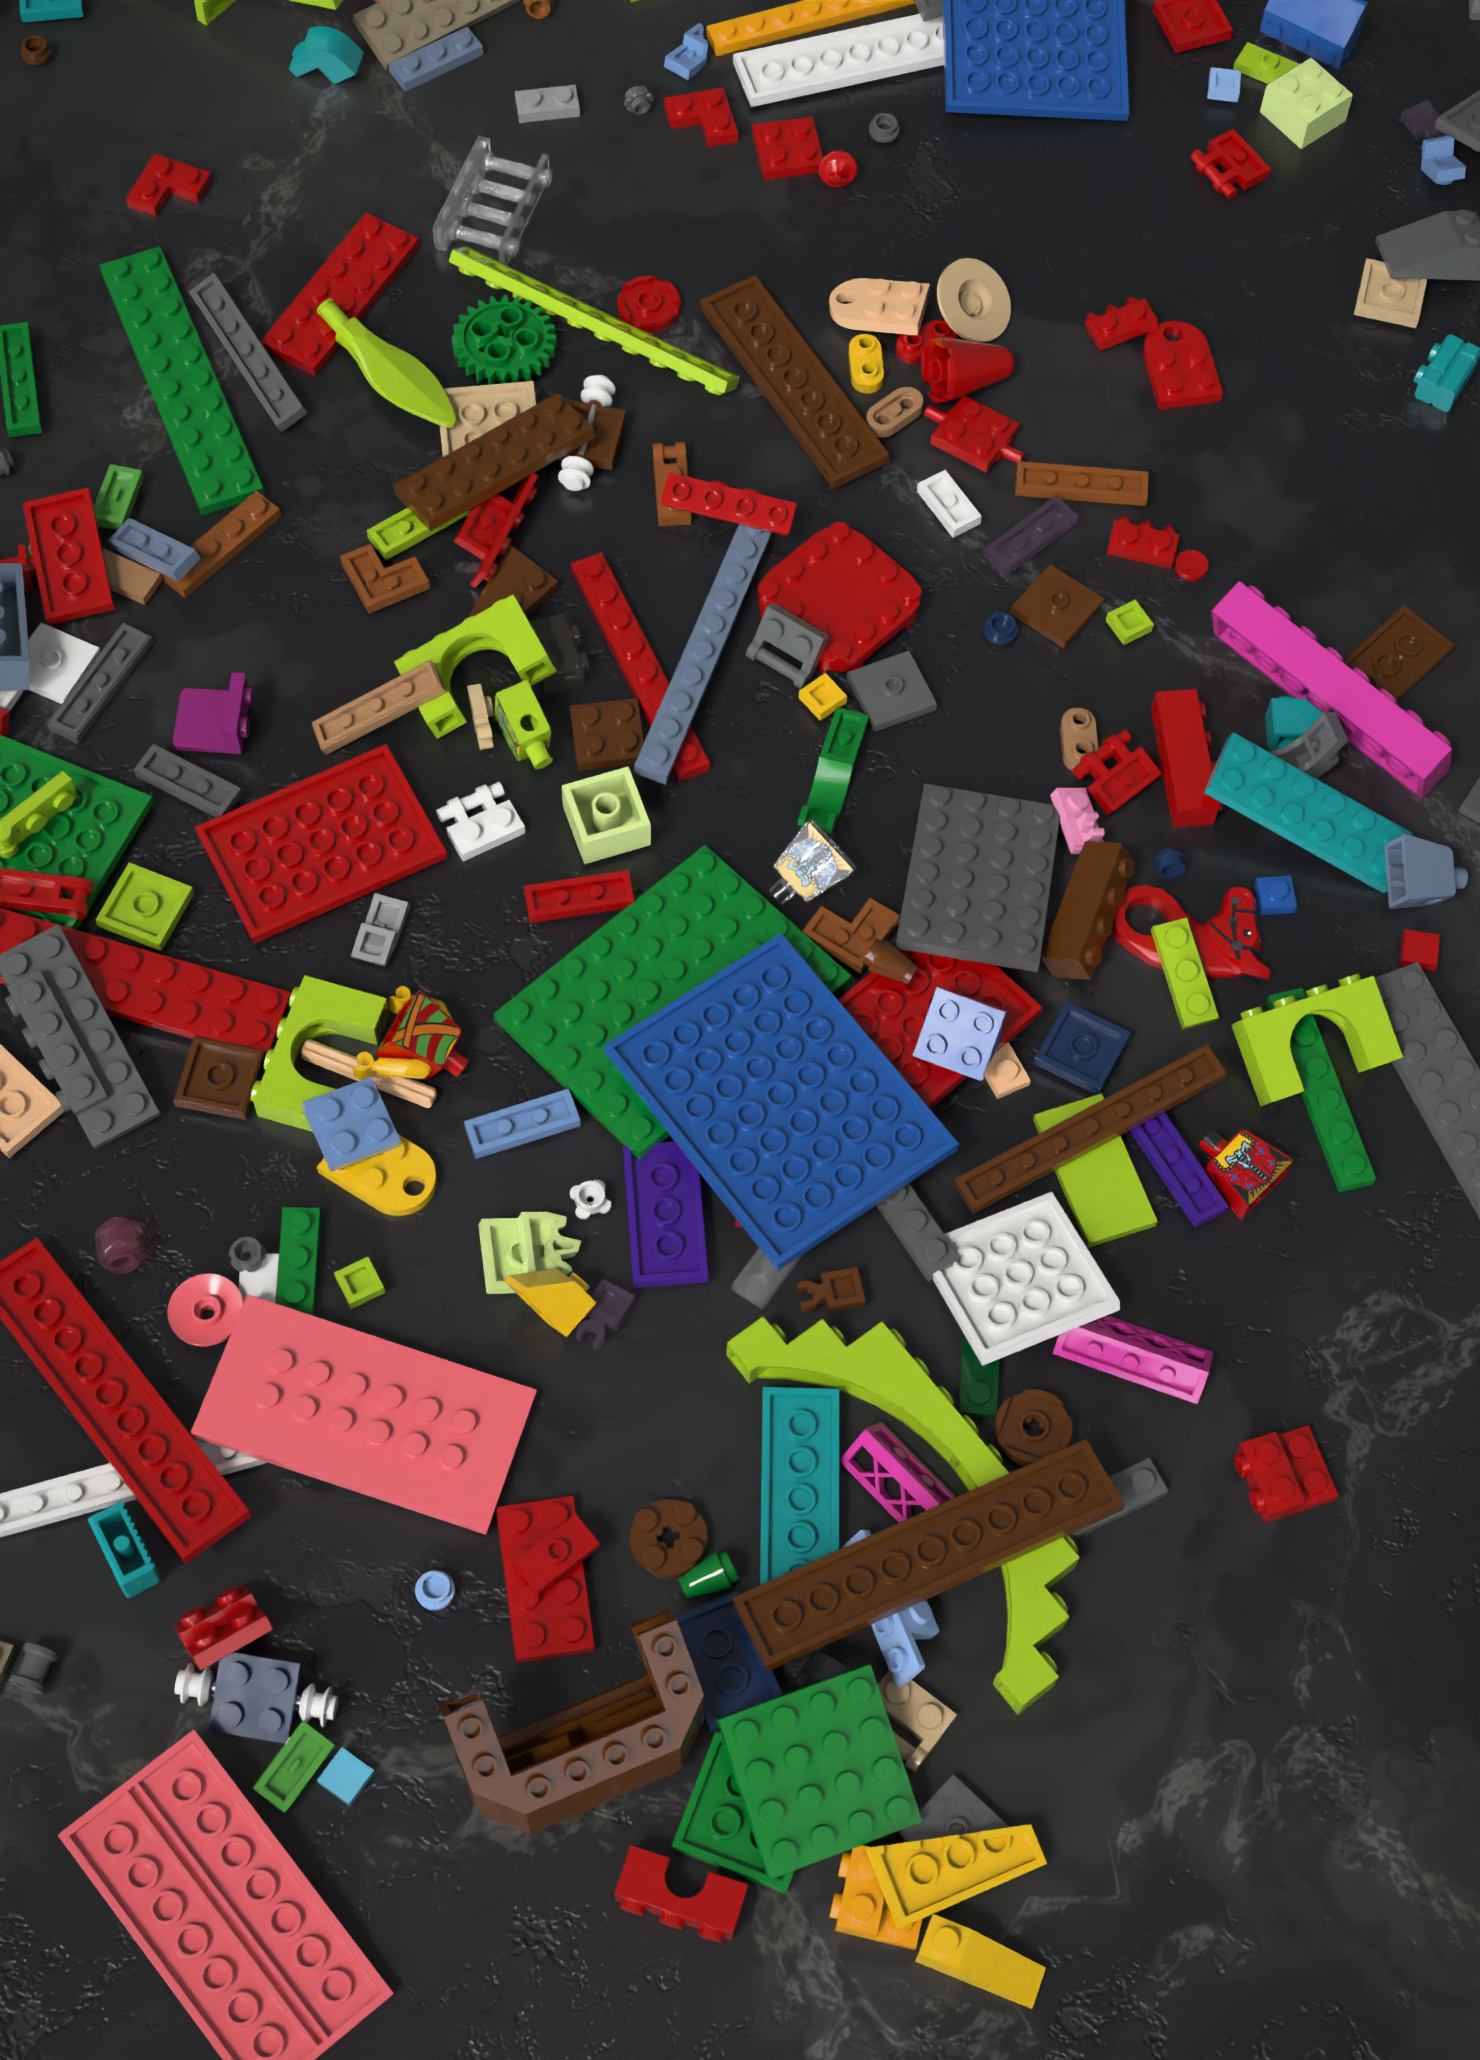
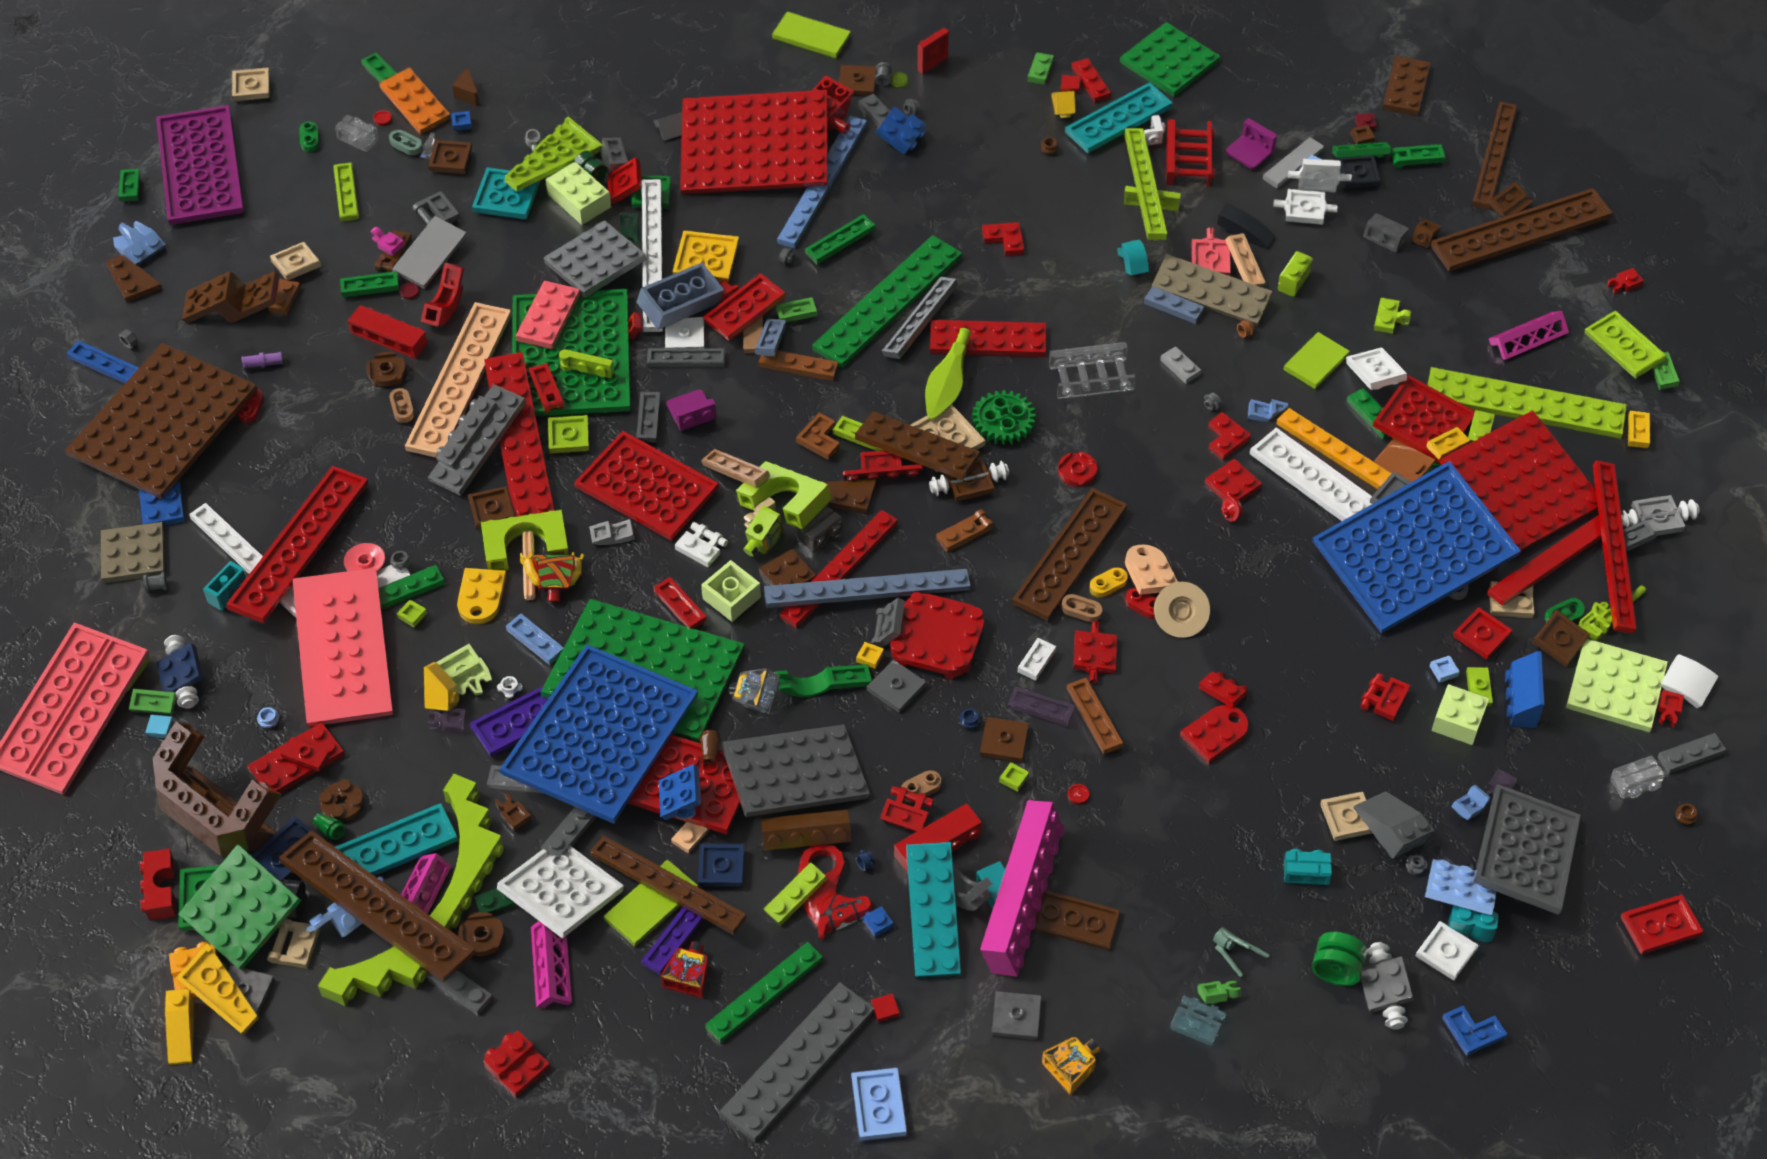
camera: 65 degrees right, 10 degrees down
clear pink head [95,1217,146,1274] -> none
red plate [173,1585,273,1671] -> none
medium blue plate [302,1077,401,1172] -> none
lime plate [449,246,740,395] -> none
red bracket [661,473,796,536] -> none
dark orange plate [802,898,900,974] -> none
dark grey plate [869,113,900,143] -> none
red cone [921,337,1015,403] -> none
bright pink plate [1050,788,1105,854] -> none
red plate [1107,514,1179,568] -> none
lime arch [1231,973,1403,1107] -> none
sand blue torso [1384,834,1468,909] -> none

